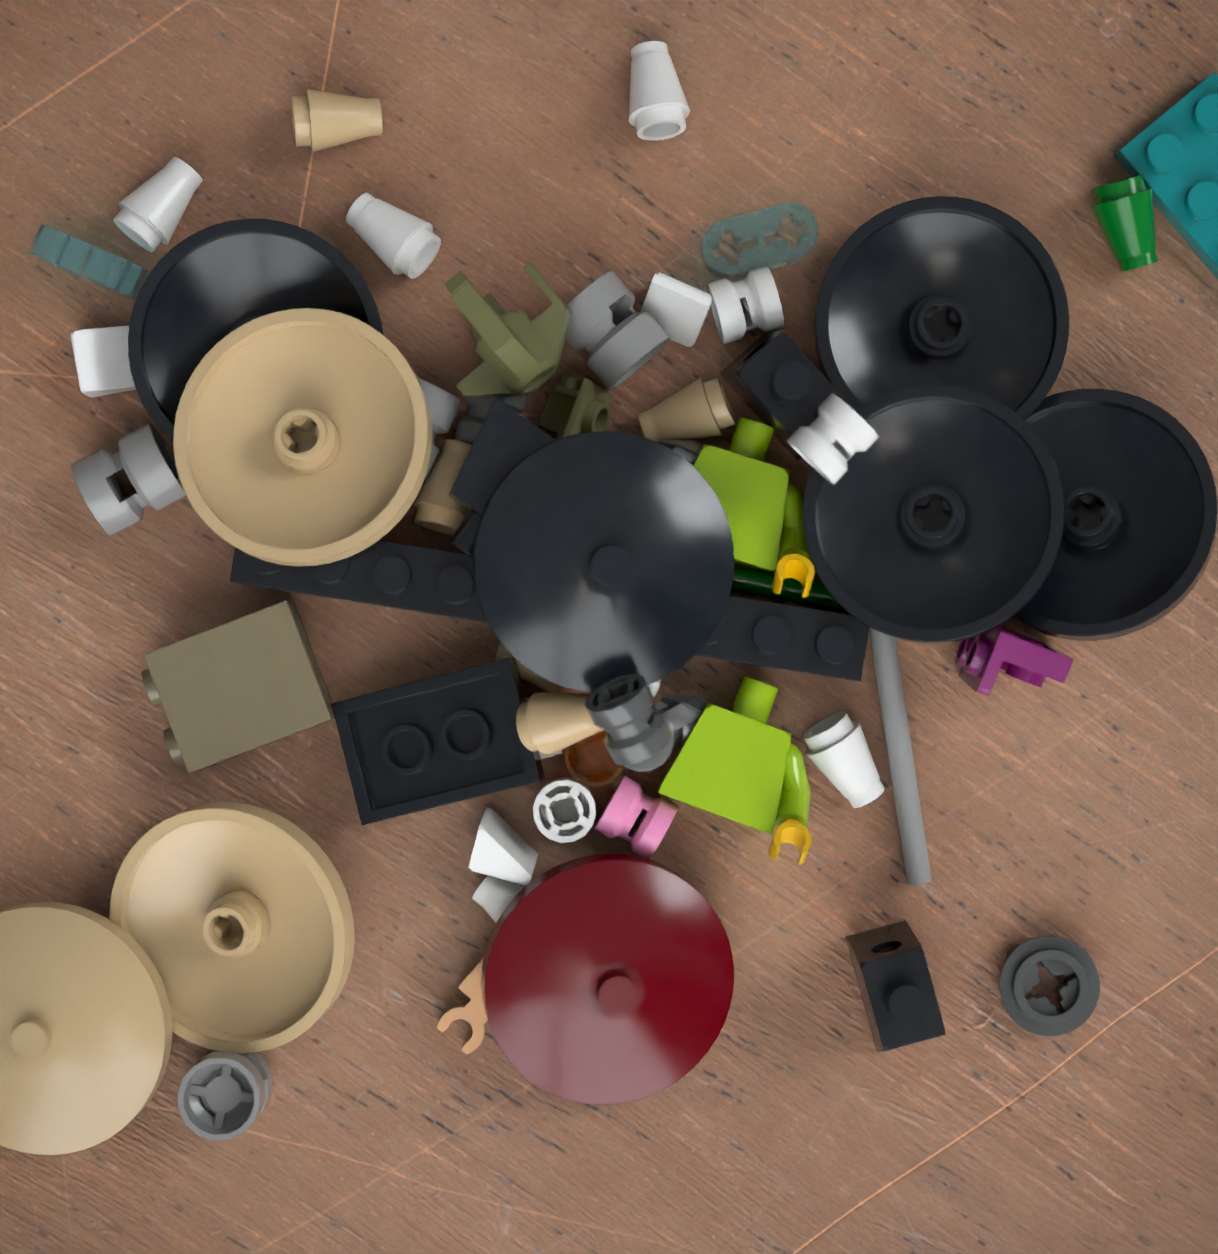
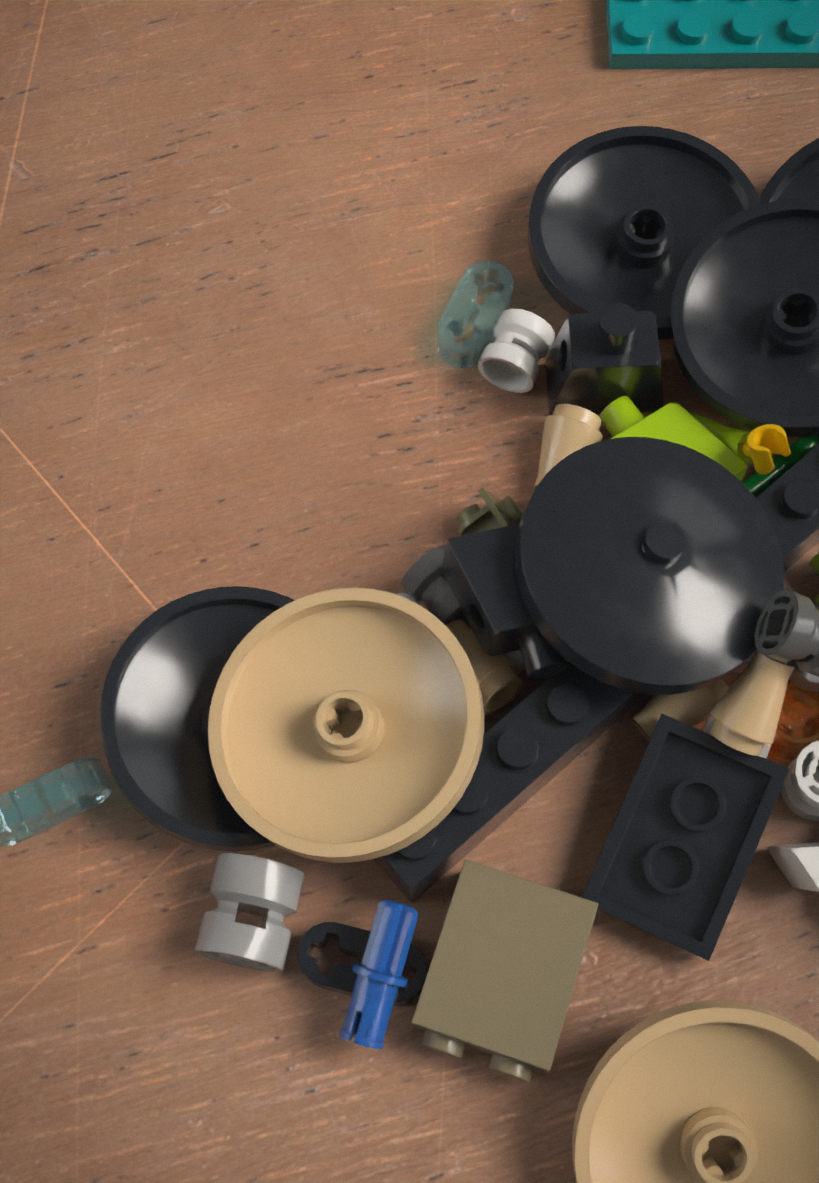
camera: 45 degrees left, 20 degrees down
white slope [70,326,136,398] -> none
white cone [113,157,203,252] -> none
tan cone [291,89,383,153] -> none
white cone [346,193,441,279] -> none
olive piece [444,262,572,398] -> none
light grey wheel [565,271,670,391] -> none
white cone [628,41,690,141] -> none
white slope [641,272,713,347] -> none
white wheel [787,393,879,485] -> none
green cone [1090,174,1158,272] -> none
none -> black beam [297,922,427,1006]
none -> blue axle [339,900,418,1049]

